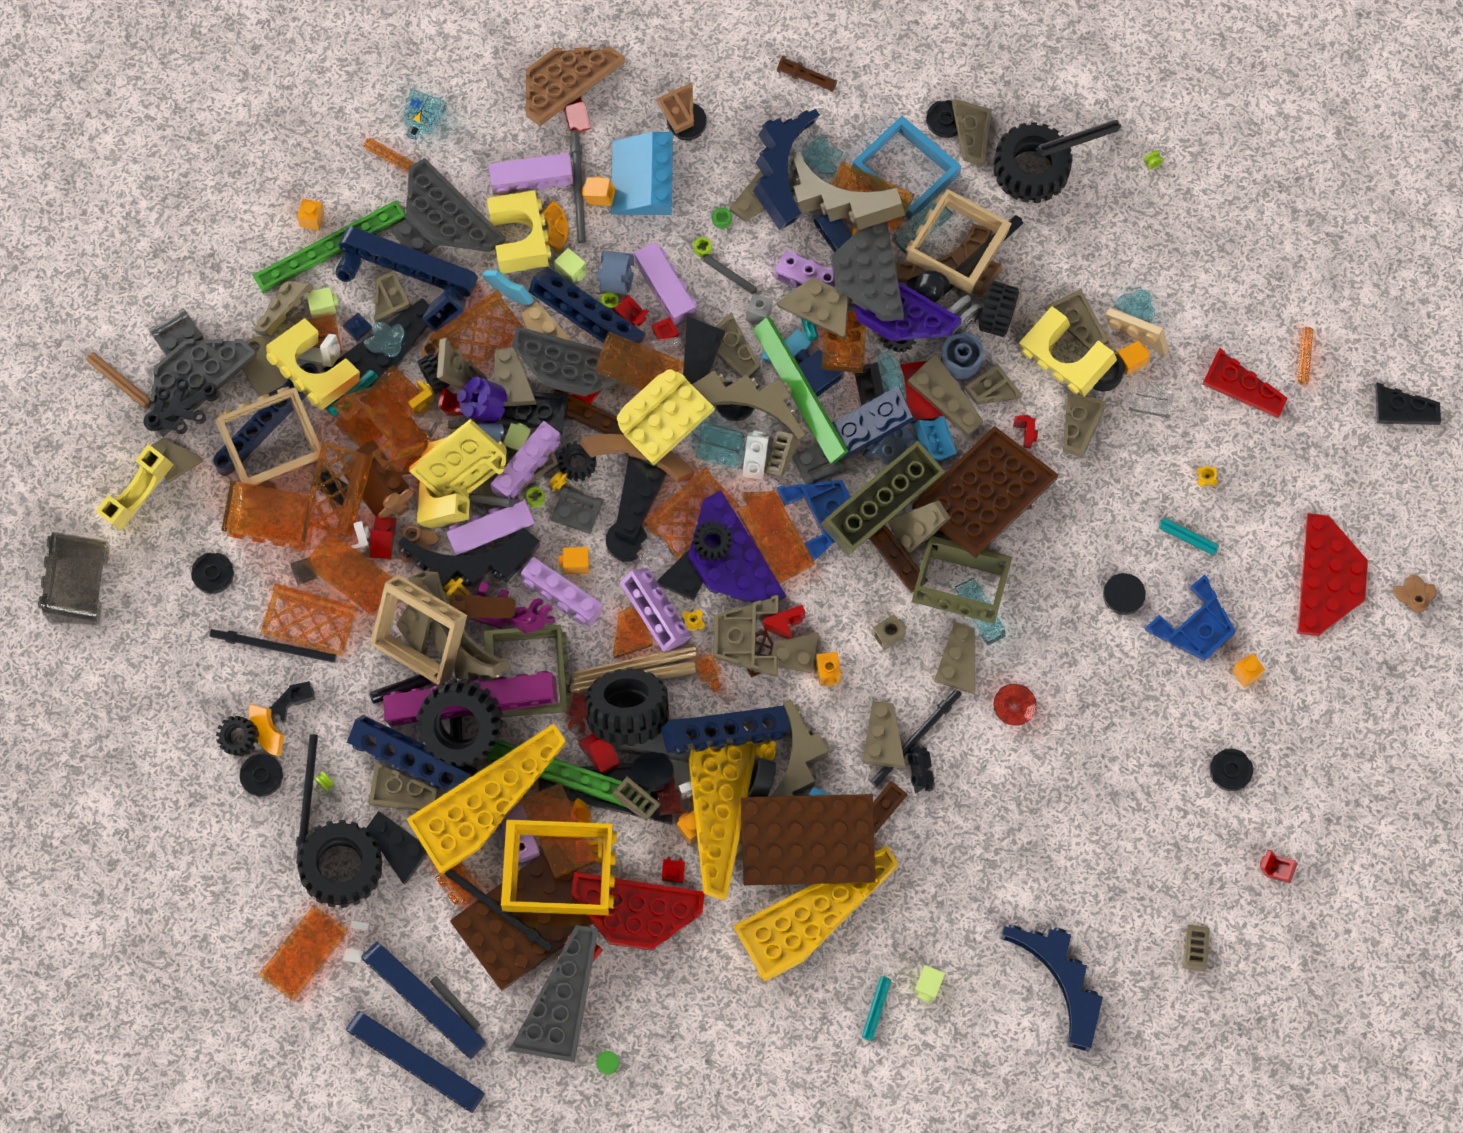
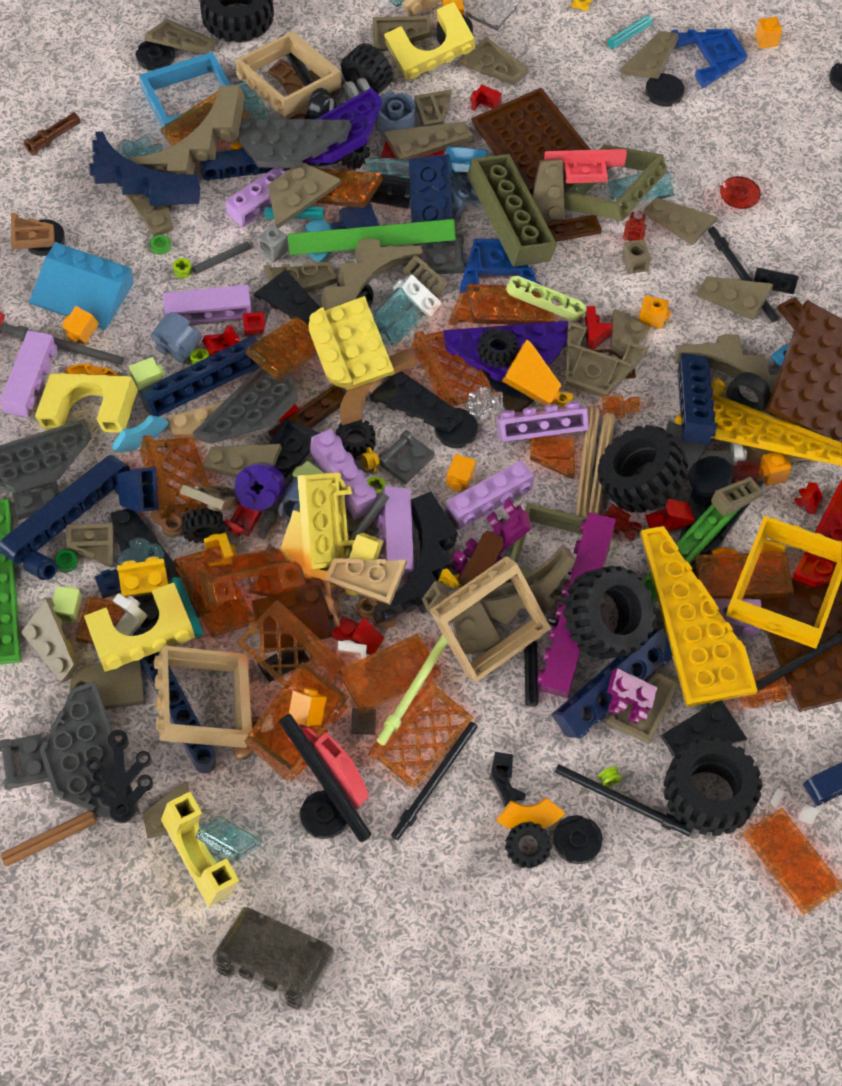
camera: 70 degrees left, 10 degrees down
none -> green tile [54,549,78,573]
none -> yellow bracket [117,557,168,598]
none -> clear light blue plate [196,816,261,862]
none -> black axle [279,714,371,842]
none -> coral slope [287,724,369,810]
none -> light orange brick [289,687,327,726]
none -> tan wing [325,558,408,605]
none -> yellowish green bar [377,634,448,745]
none -> light orange slope [502,340,561,406]
none -> yellowish green beam [506,276,586,321]
none -> coral bracket [544,149,627,183]
none -> plate [607,668,657,724]
none -> dark tan wing [621,31,679,79]
none -> clear red plate [623,212,647,241]

